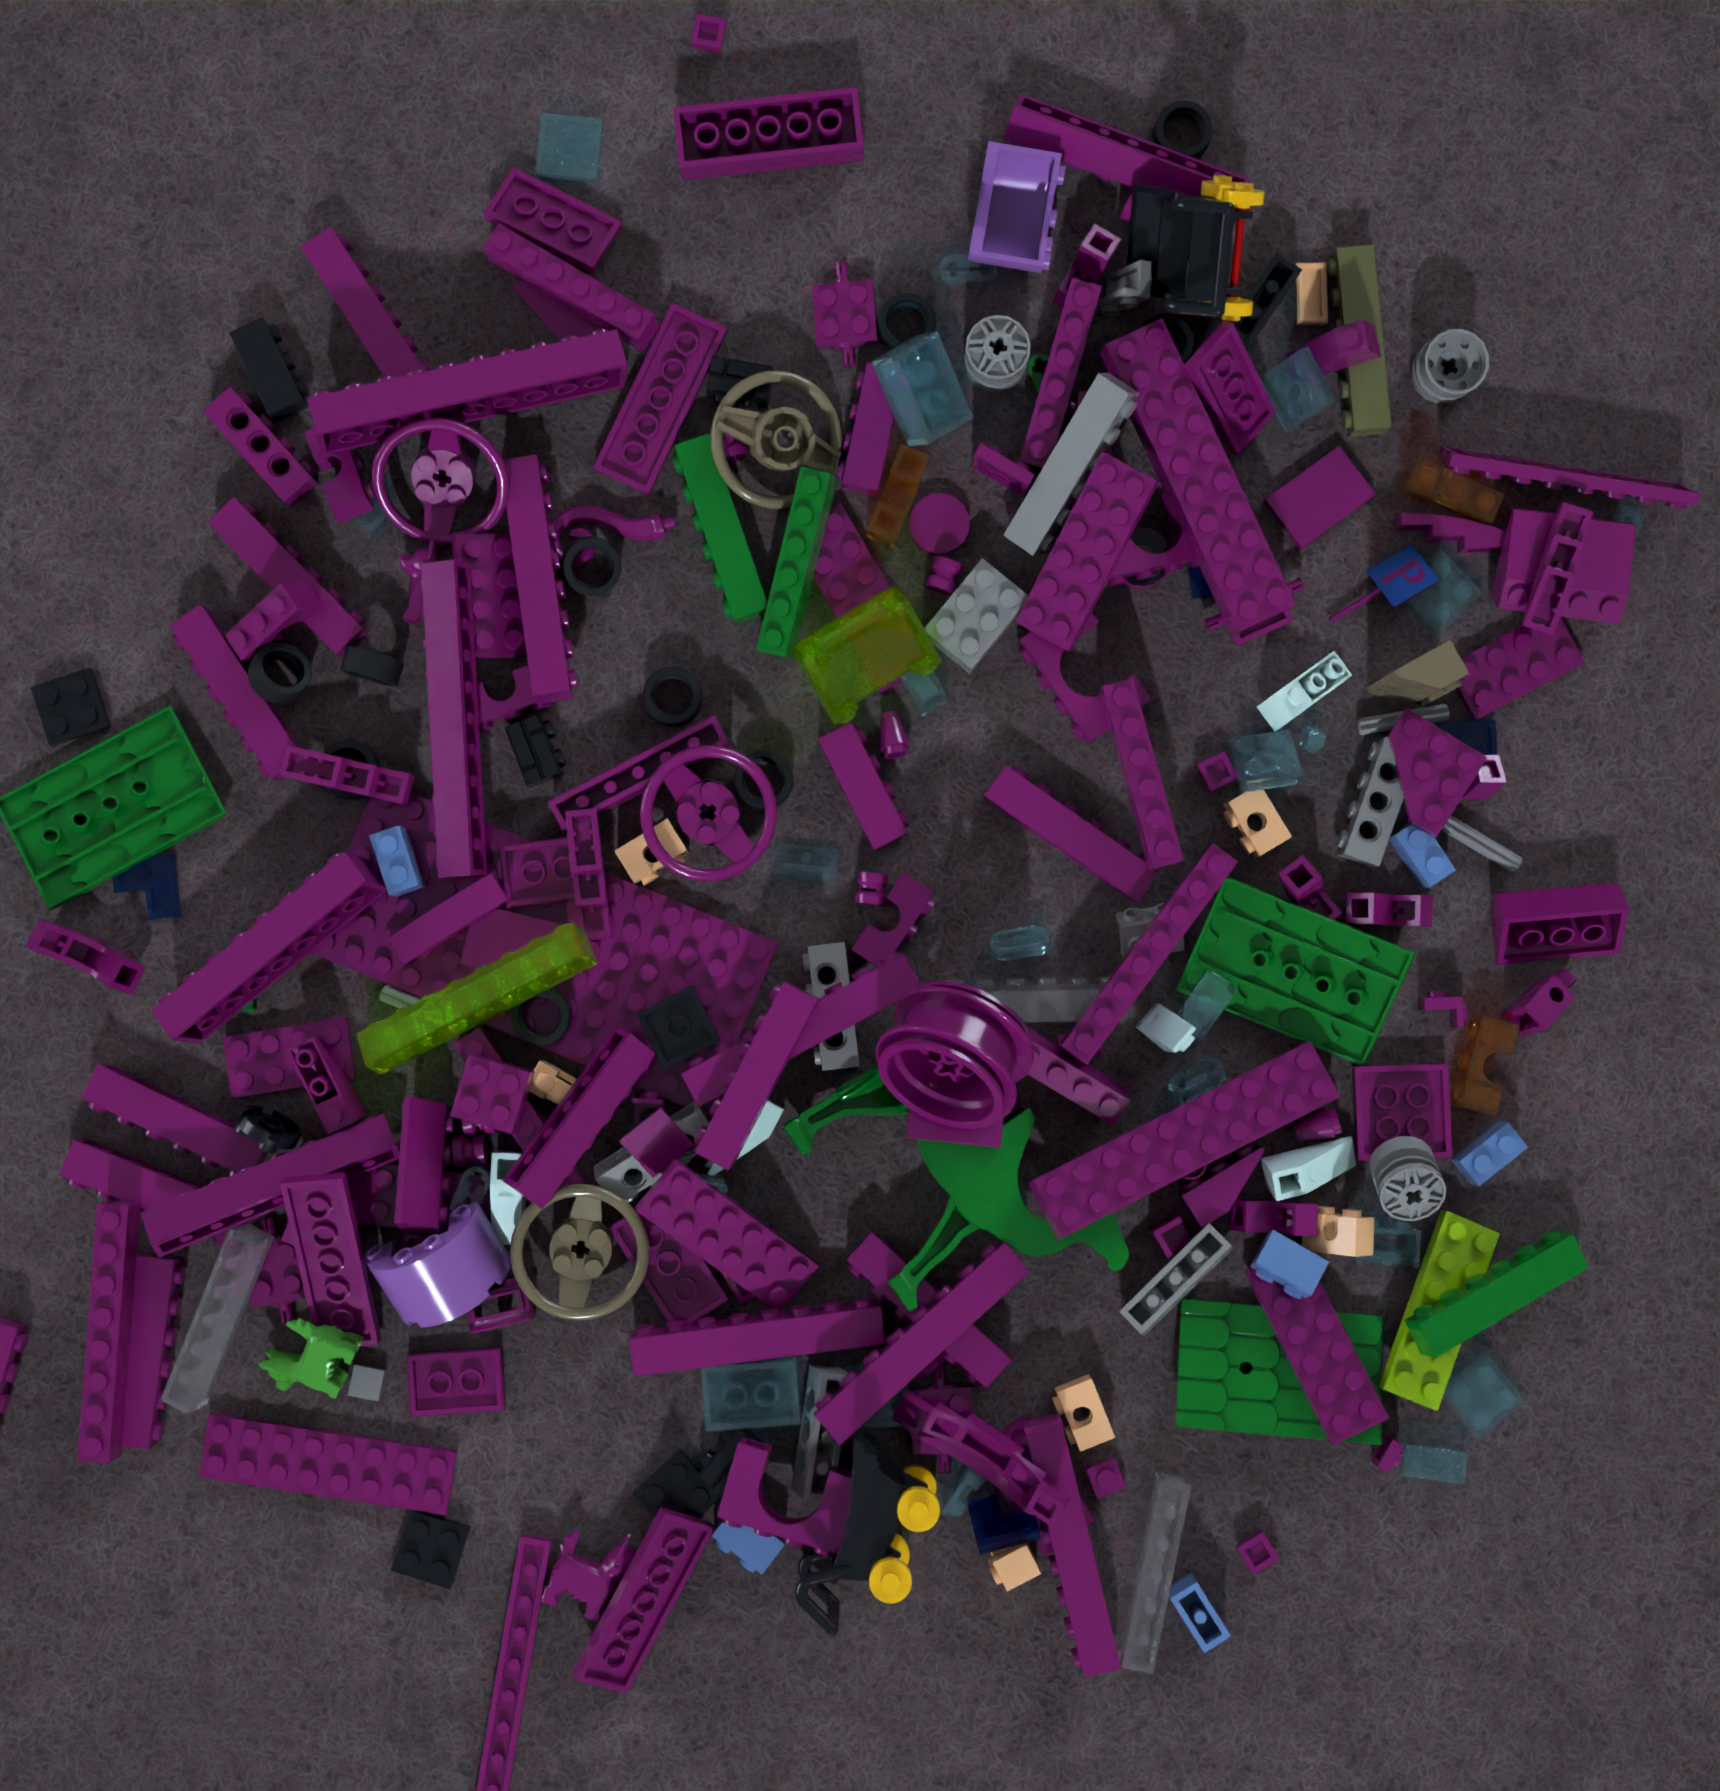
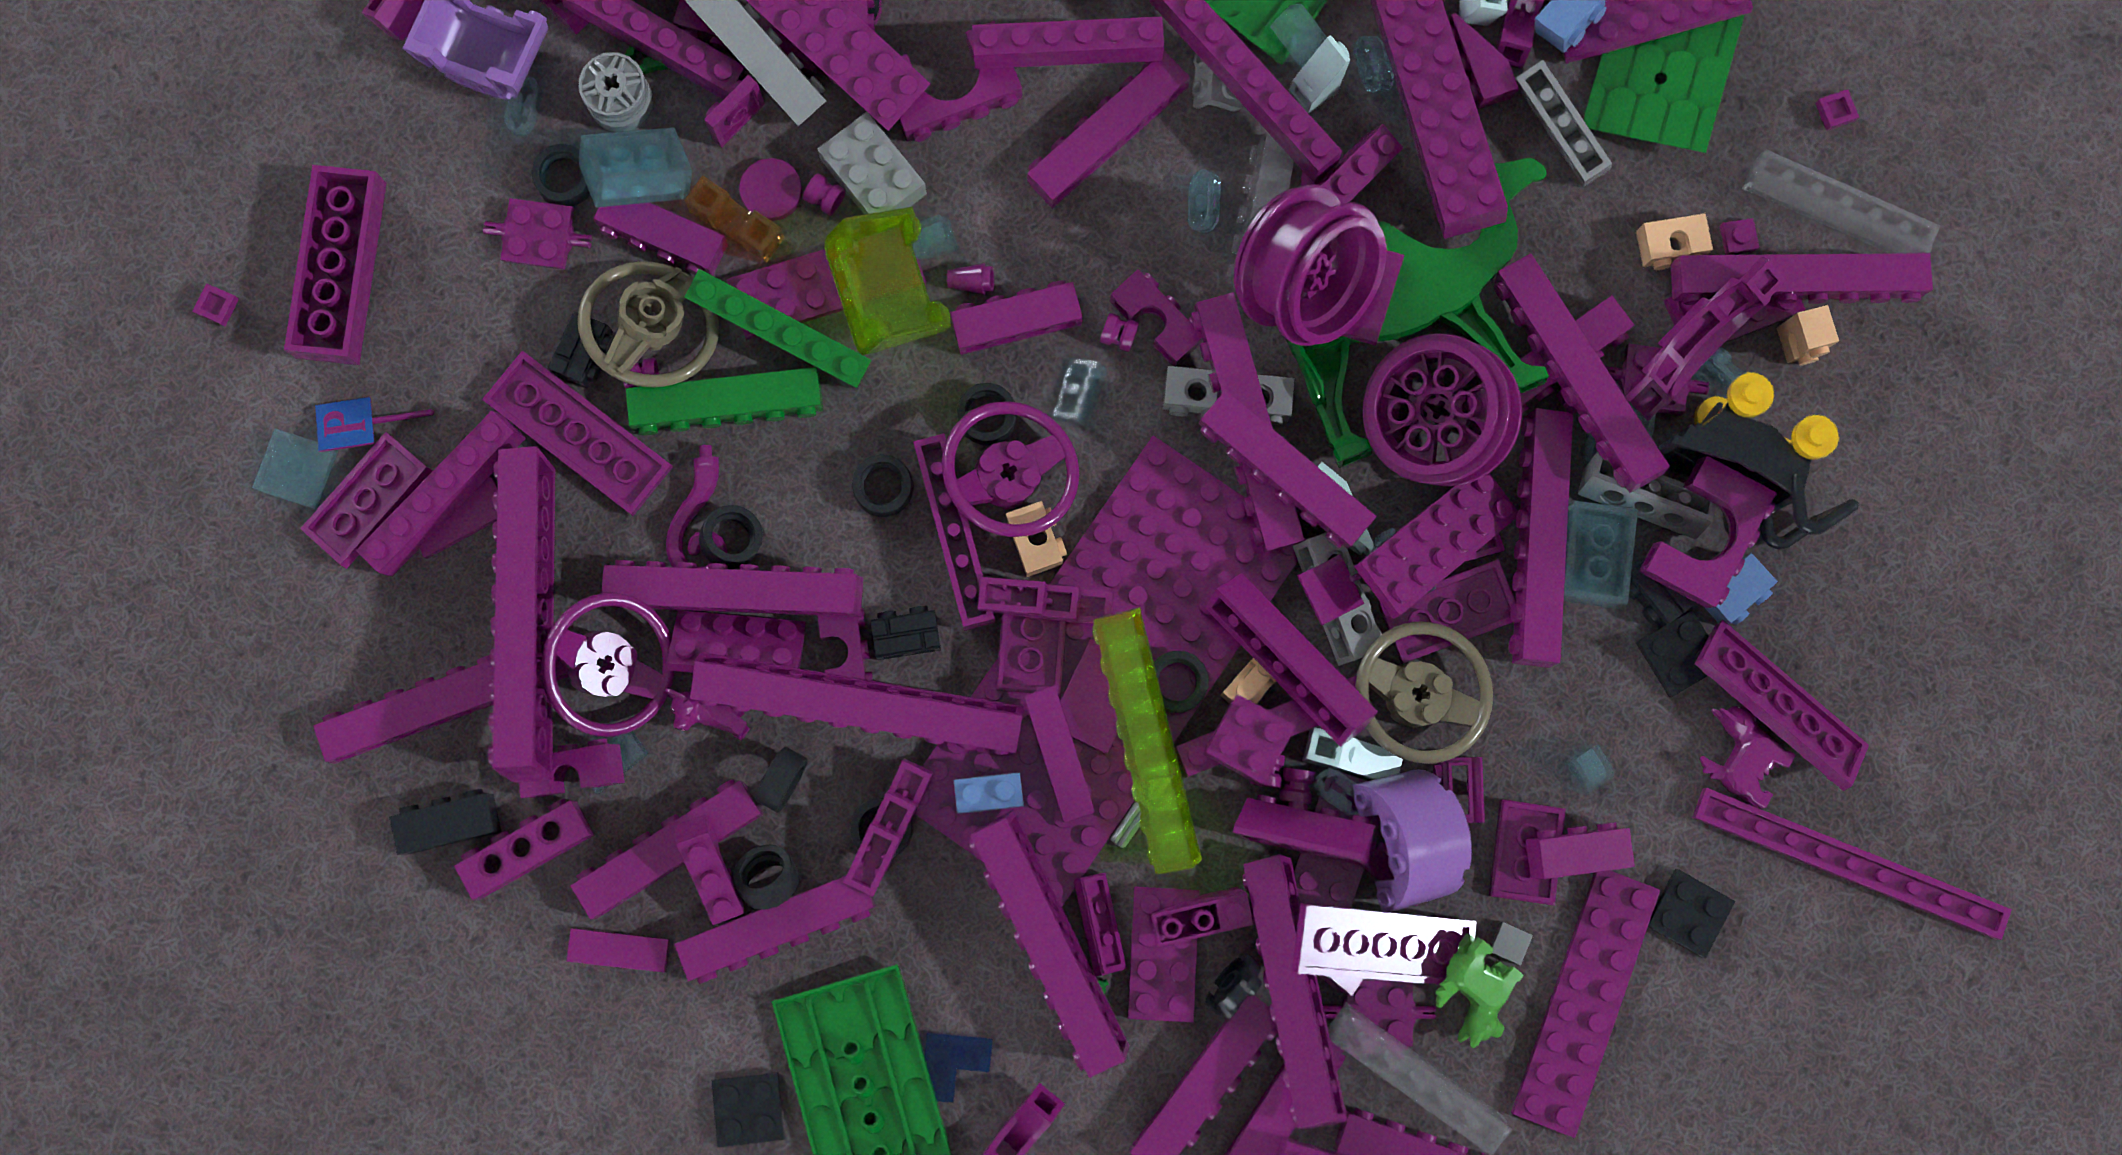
camera: 85 degrees left, 5 degrees down
magenta bracket [631,1091,666,1128] -> none
black plate [636,985,721,1070] -> none
clear blue tile [967,1495,1041,1555] -> none
magenta panel [1148,1213,1191,1259] -> none
medium blue brick [1165,1572,1231,1653] -> none
none -> blue piece [315,397,434,452]
none -> magenta tile [566,928,670,973]
none -> magenta tile [1074,872,1127,976]
none -> magenta wheel [1363,334,1522,486]
none -> magenta brick [1526,822,1635,879]
none -> clear light blue brick [1564,744,1614,796]

